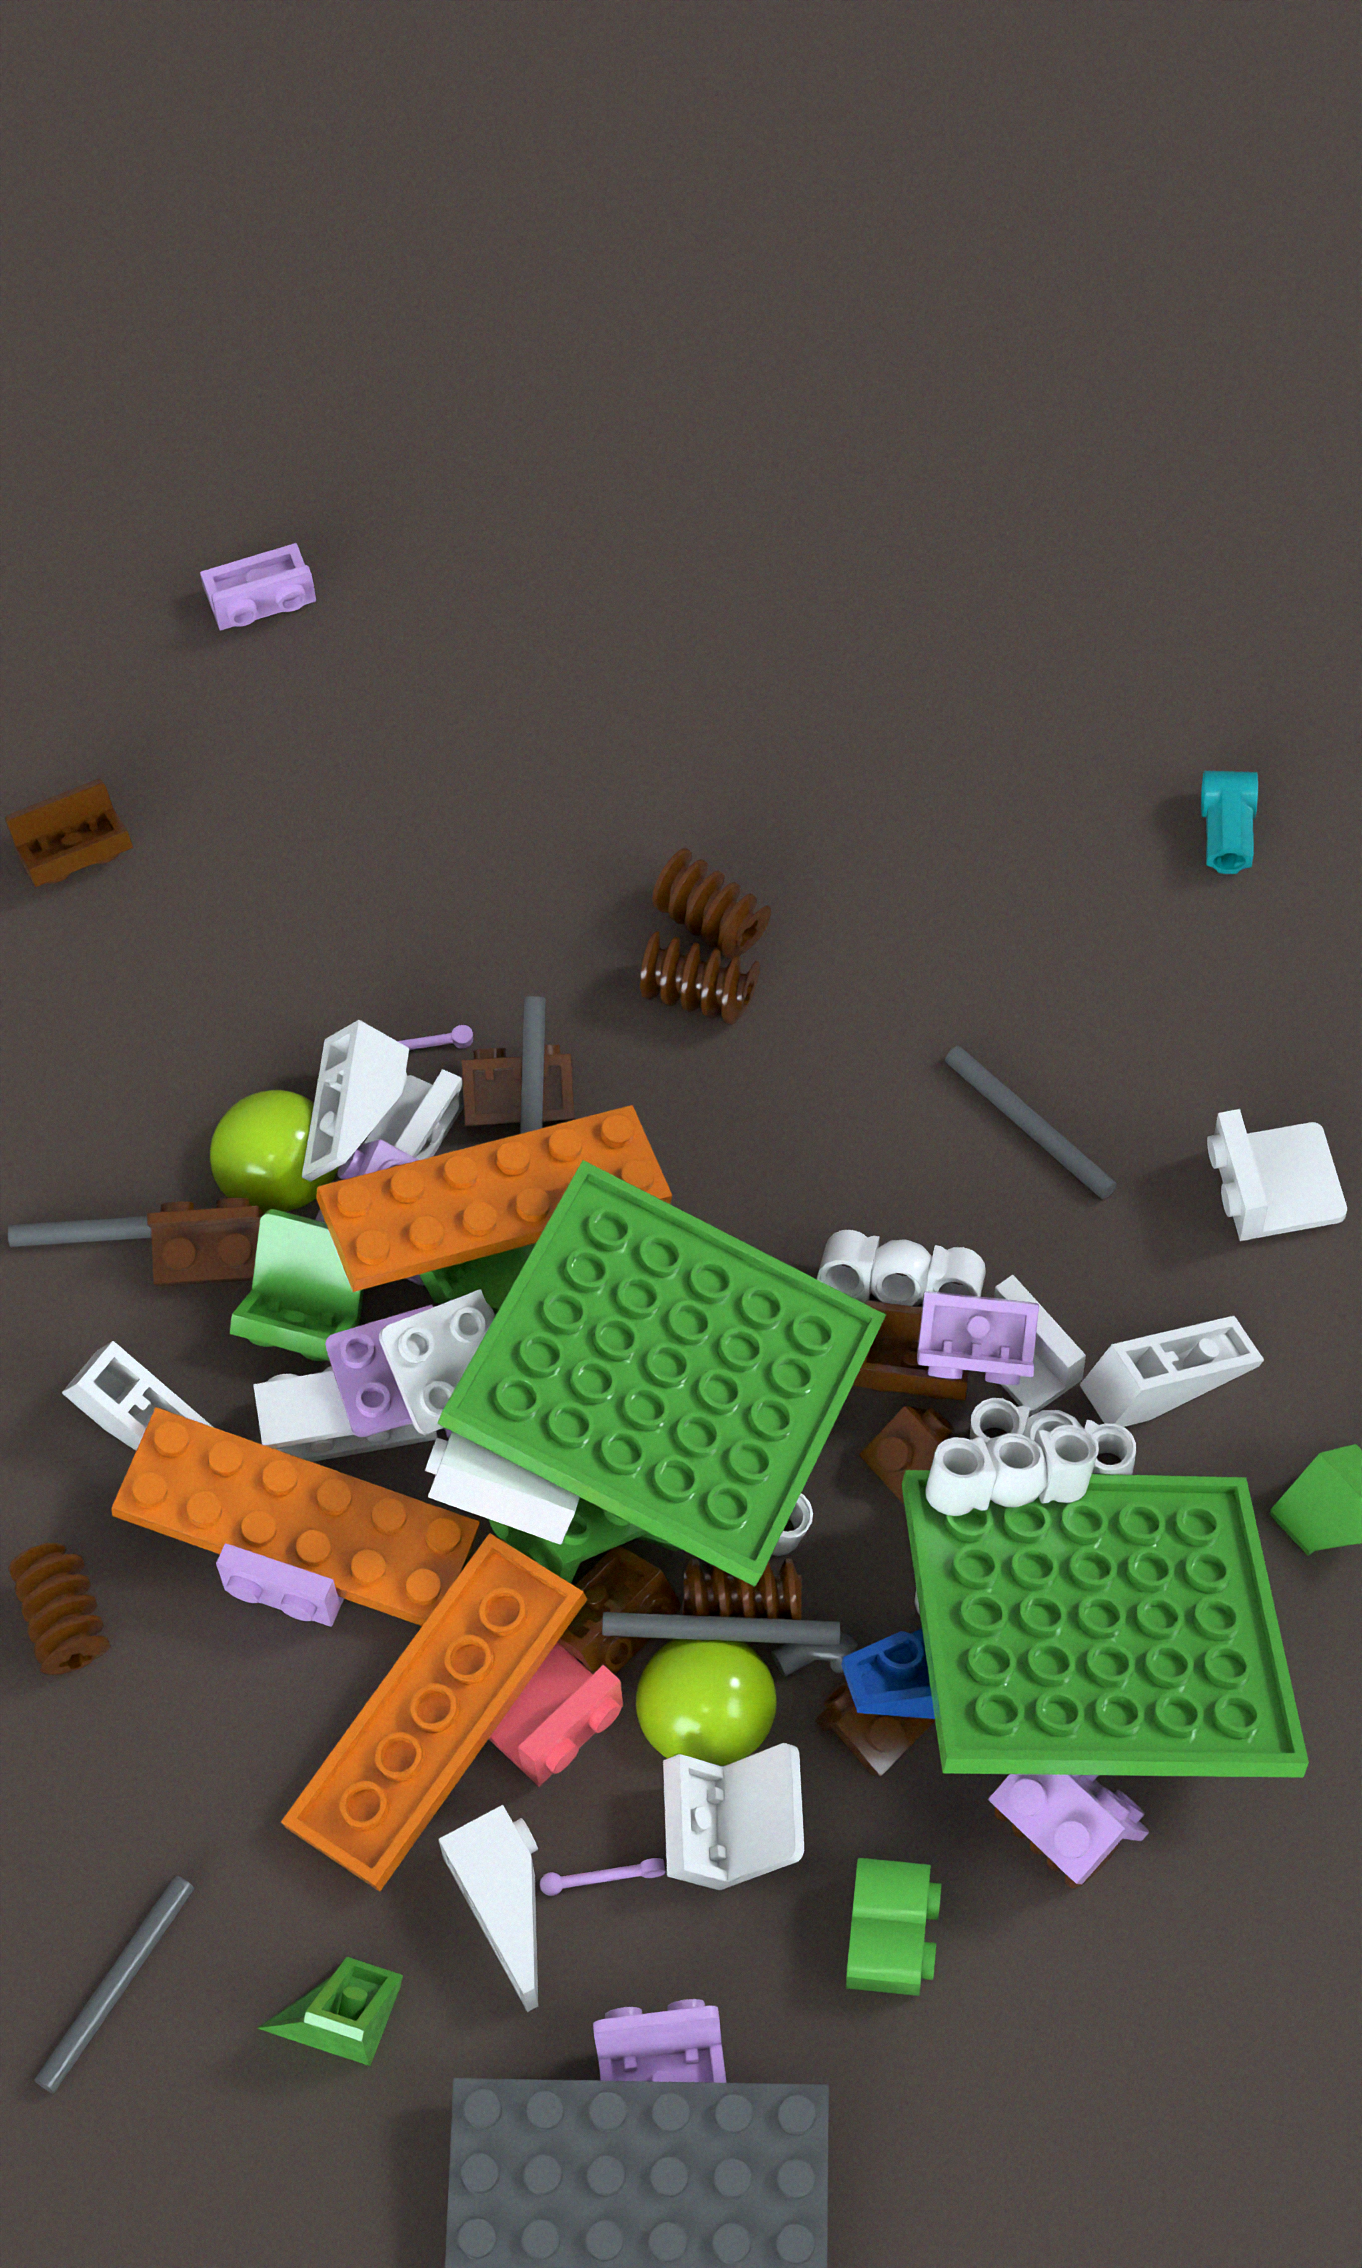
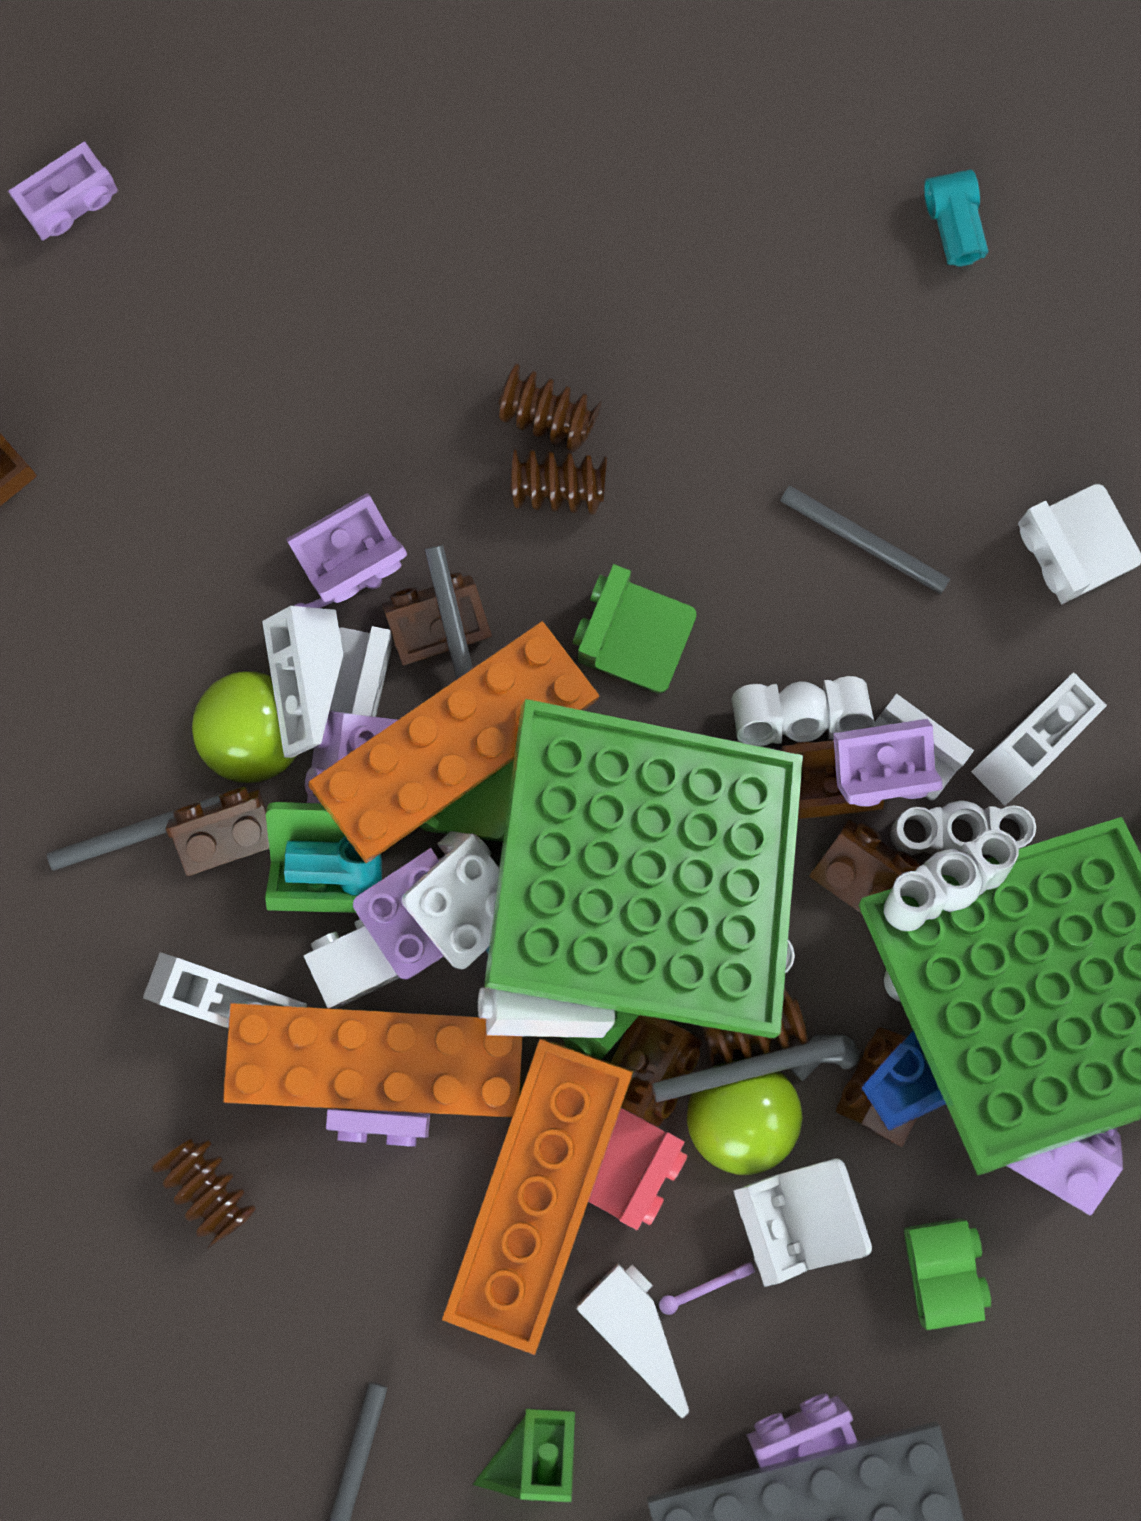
camera: 20 degrees left, 20 degrees up
none -> teal piece [284,836,382,896]
none -> lavender bracket [286,493,407,603]
none -> bright green bracket [573,564,697,694]

